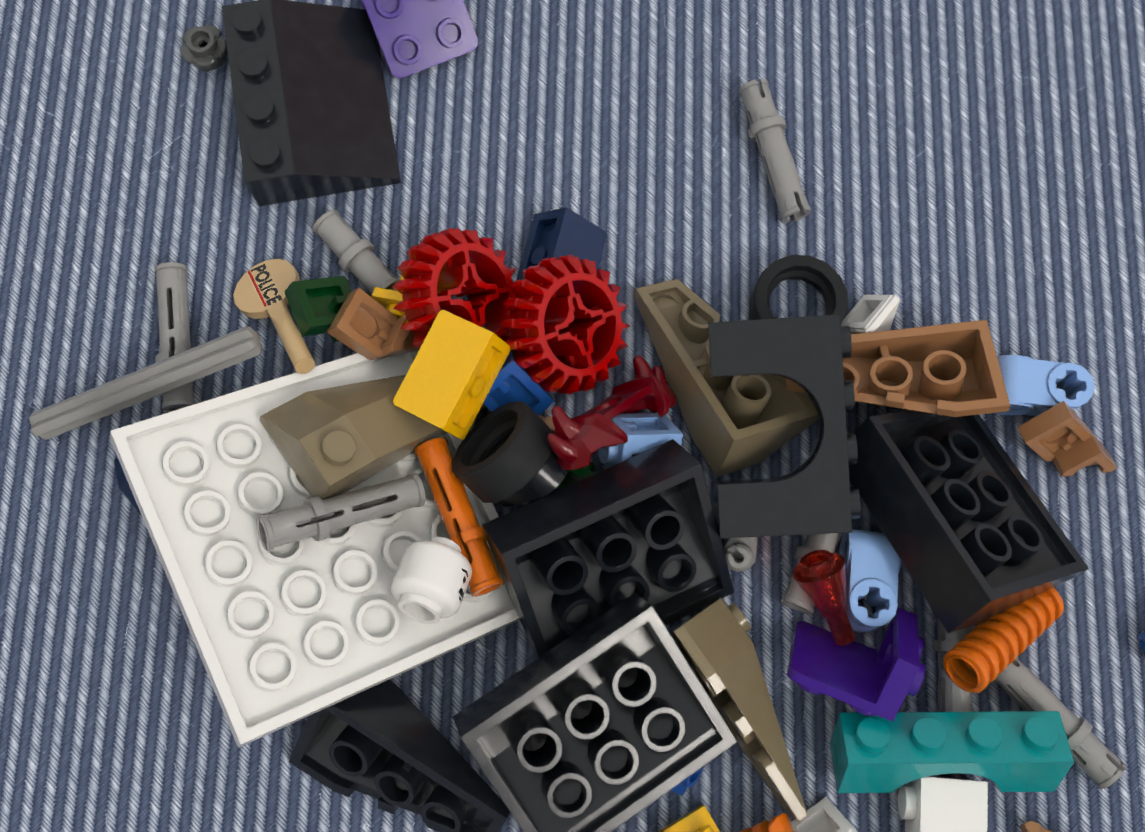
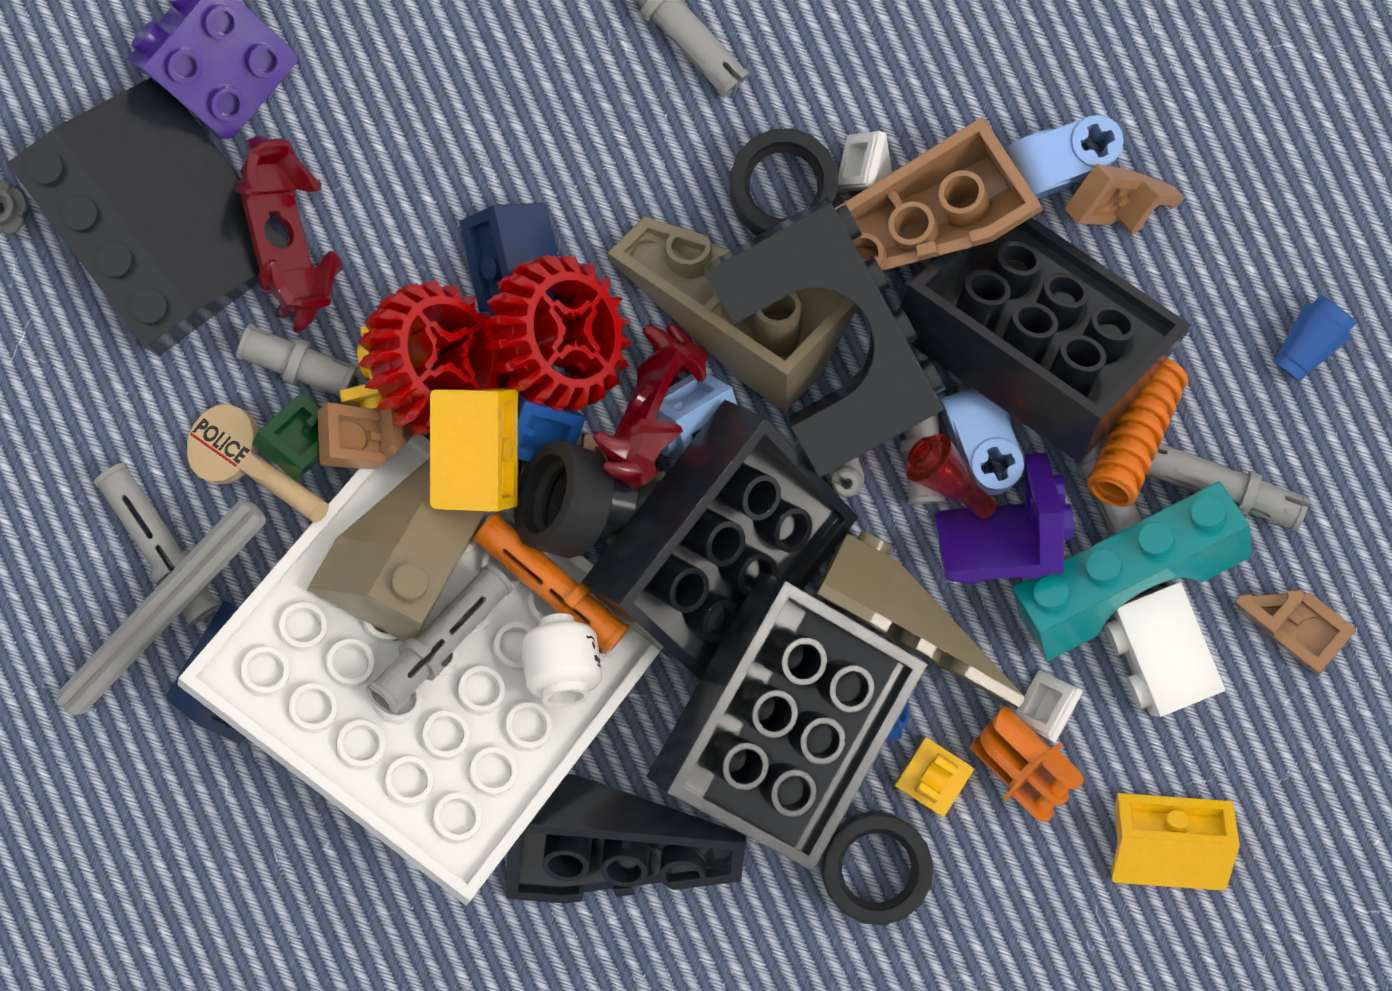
camera: 30 degrees left, 10 degrees up
none -> dark red piece [234,136,343,333]

